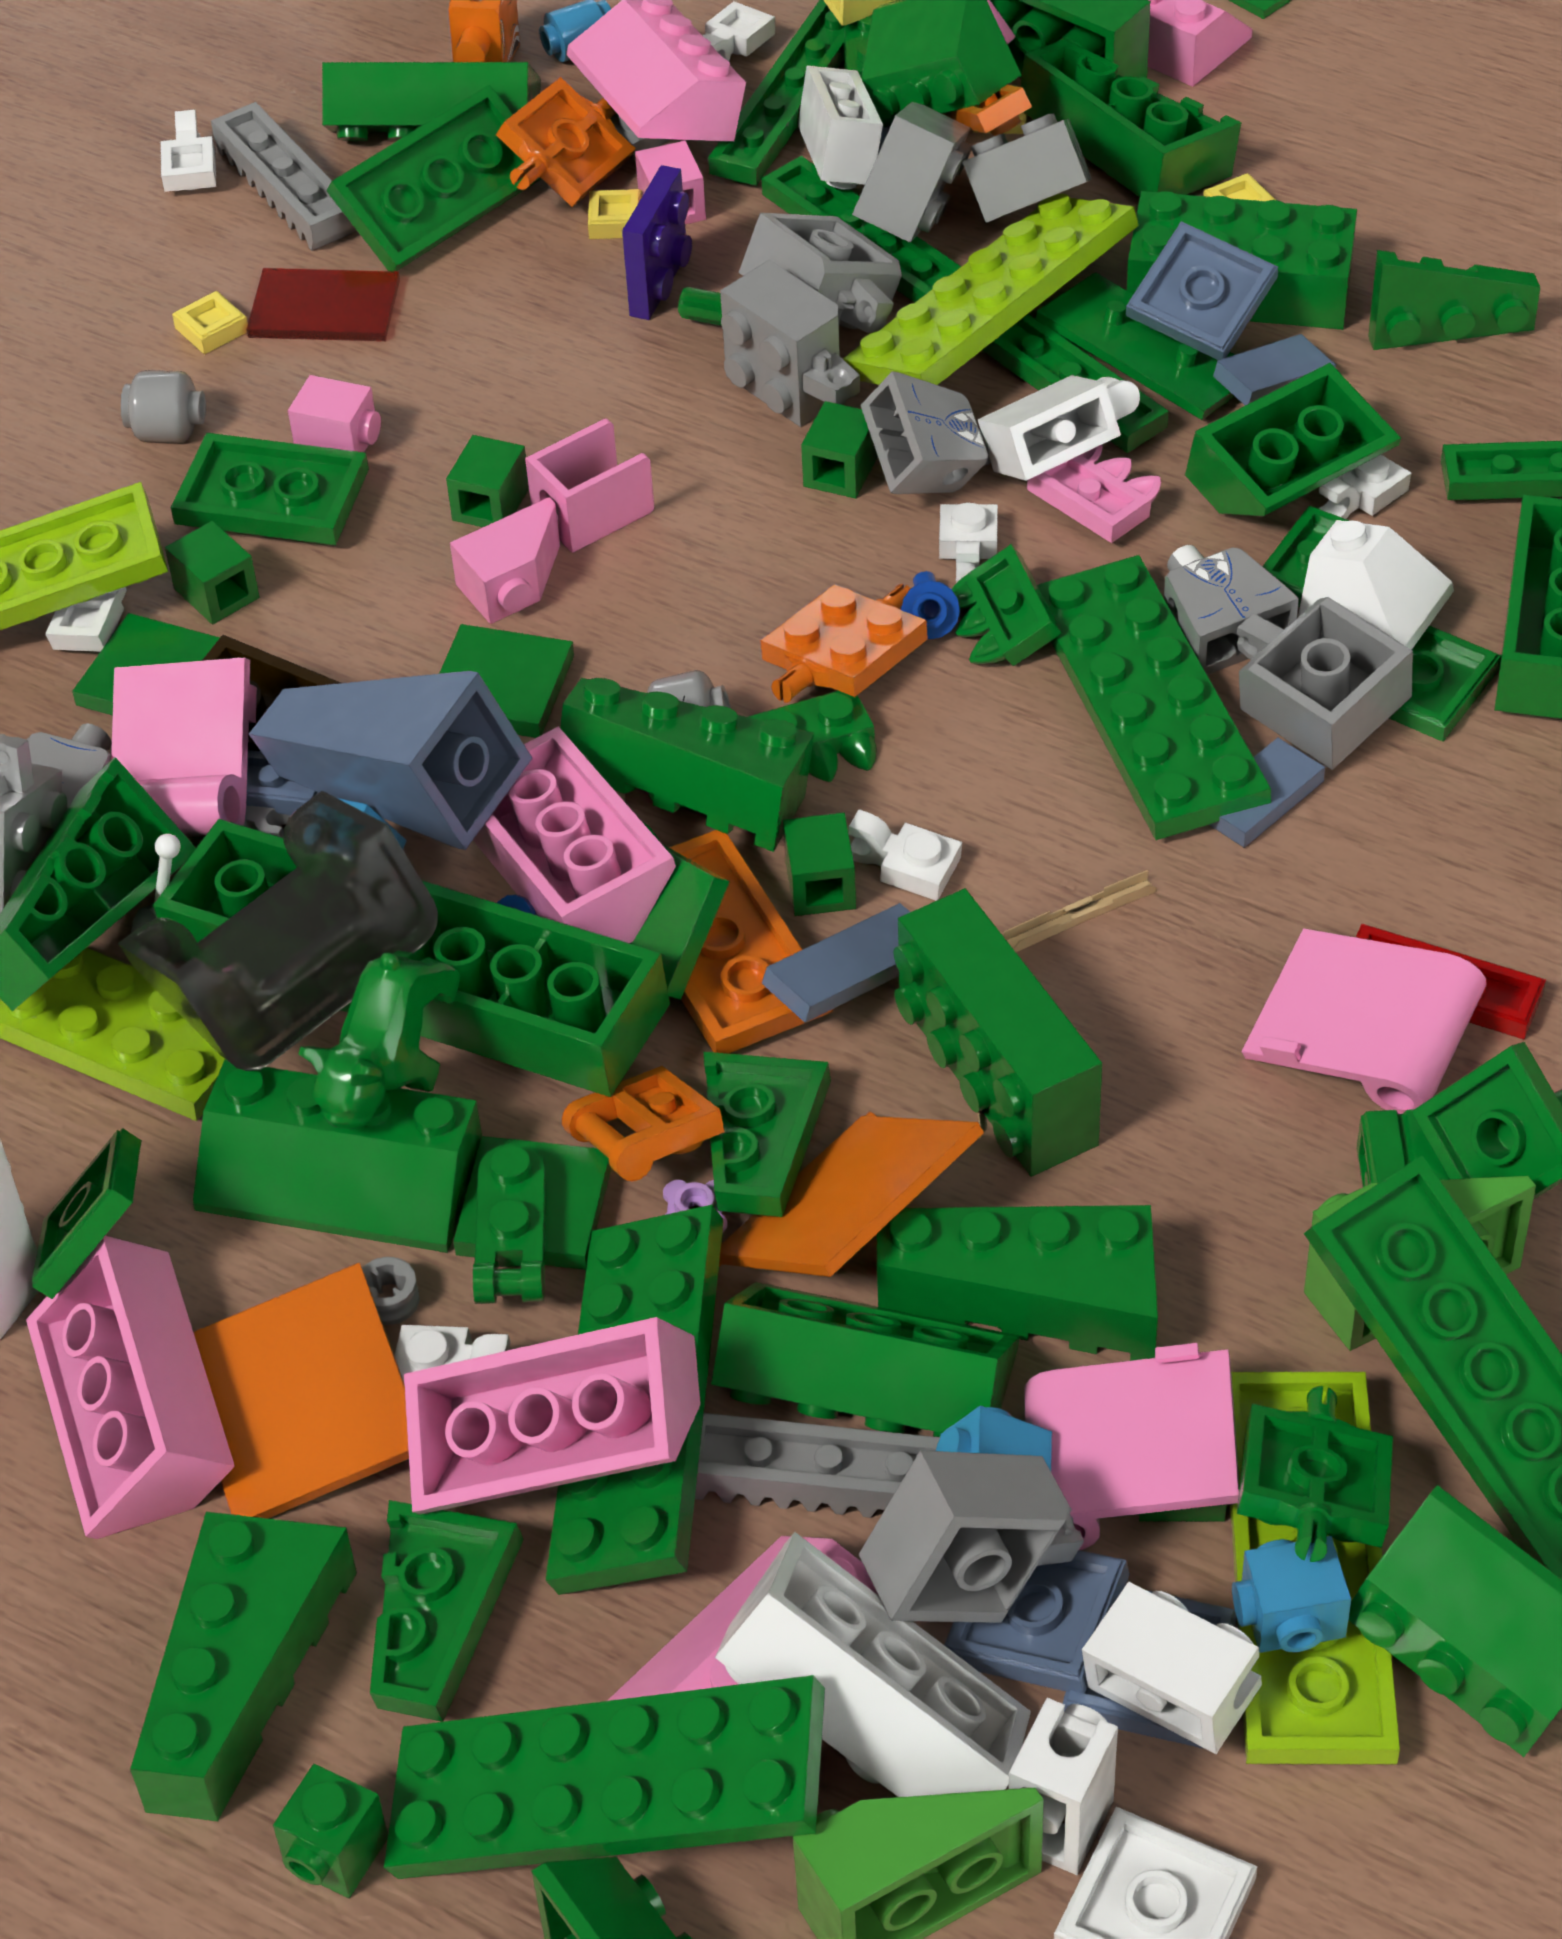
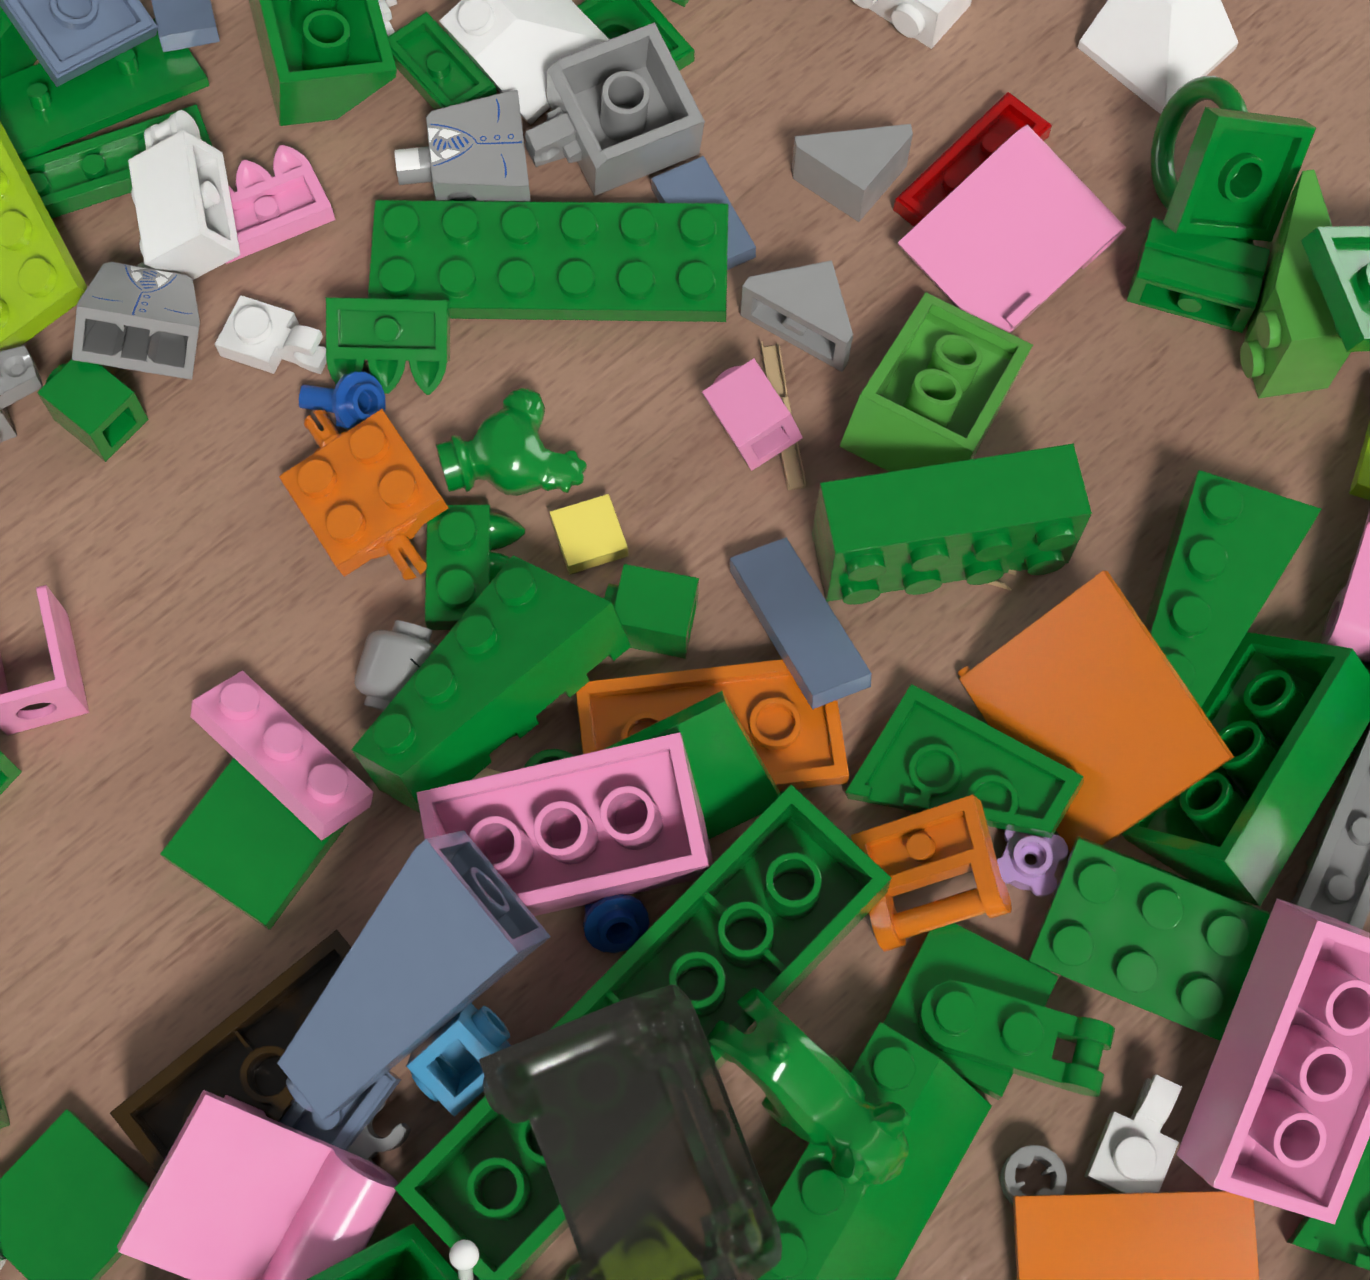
camera: 75 degrees left, 20 degrees up
bright pink slope [450,497,560,624] -> none
white plate [849,809,962,901] -> none
none -> bright pink plate [190,671,374,841]
none -> green animal [436,388,587,496]
none -> light yellow tile [550,494,628,575]
none -> bright pink brick [702,358,803,471]
none -> light grey slope [740,260,853,372]
none -> light grey slope [791,124,913,222]
none -> bright green slope [839,292,1033,472]

